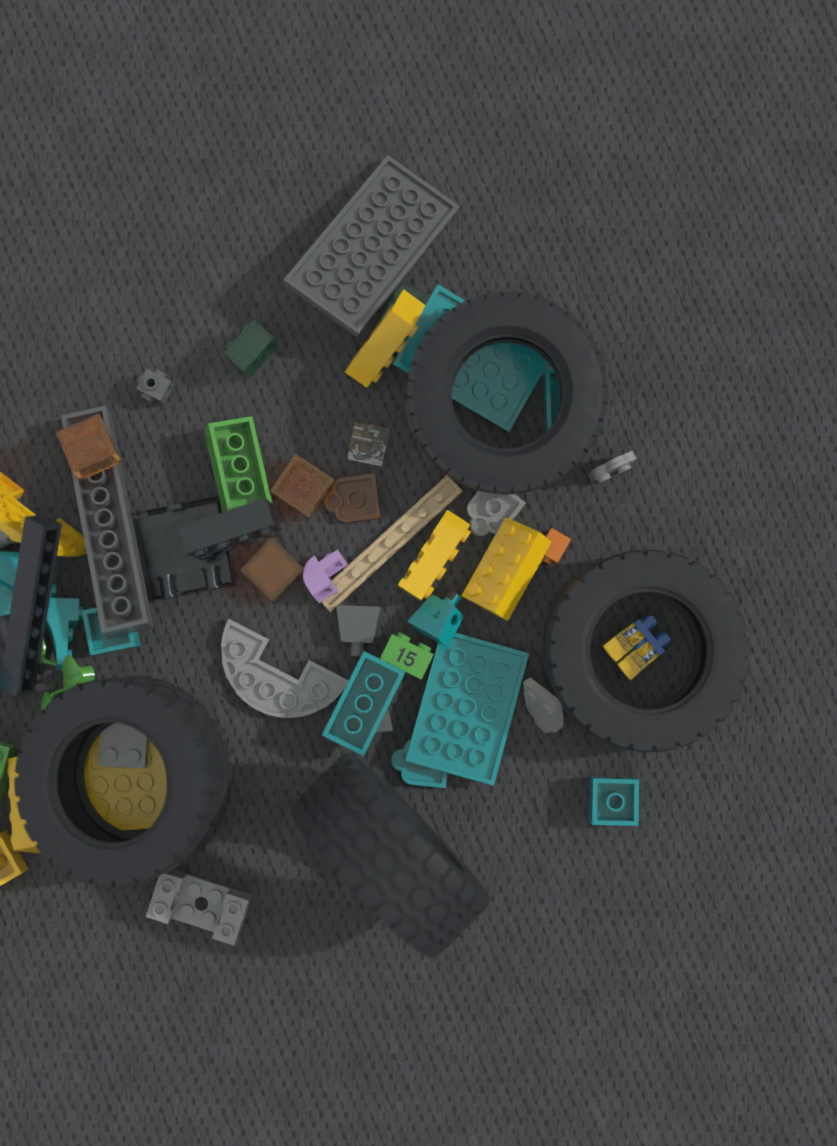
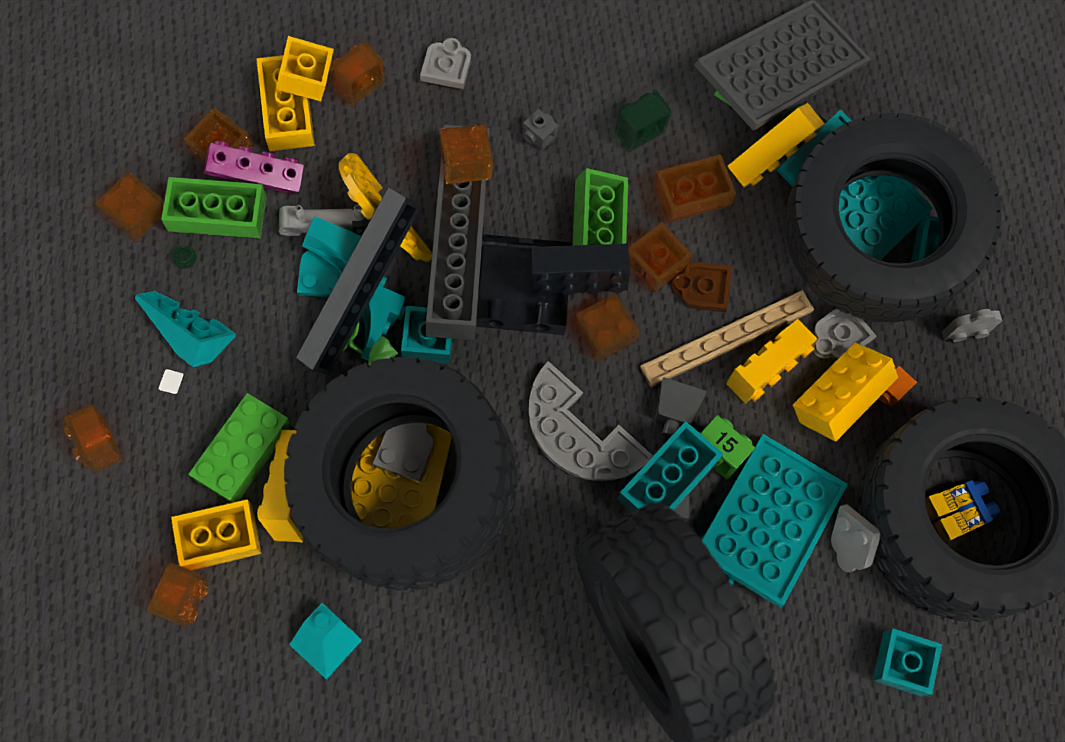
camera: 10 degrees right, 15 degrees down
light grey plate [146,869,253,945] -> none
lavender brick [303,550,348,603] -> none
piece [346,422,391,468] -> none
teal torso [407,590,463,648] -> none
none -> teal slope [289,603,362,680]
none -> light grey plate [420,38,471,89]
none -> clear orange brick [653,154,736,223]

